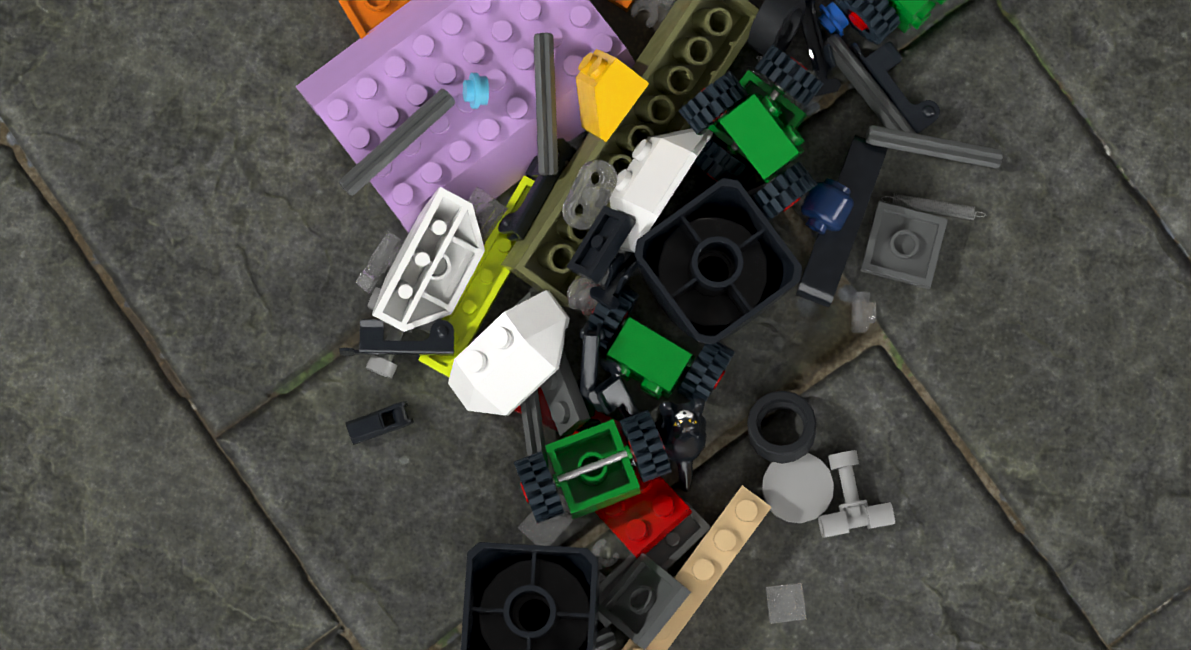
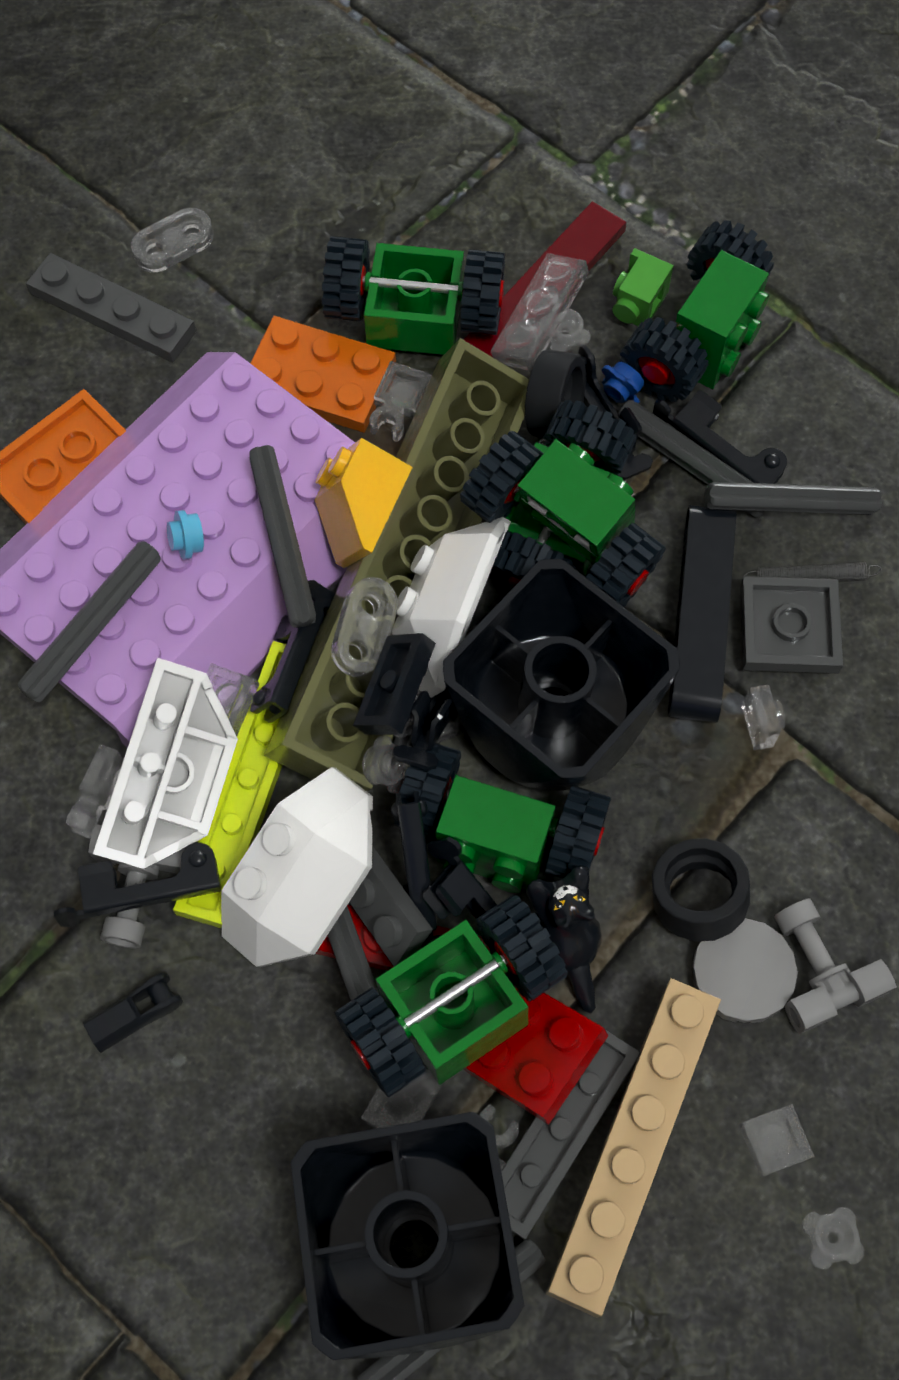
camera: 15 degrees left, 15 degrees down
dark grey plate [599,552,691,650] -> none
dark blue head [800,178,854,235] -> none

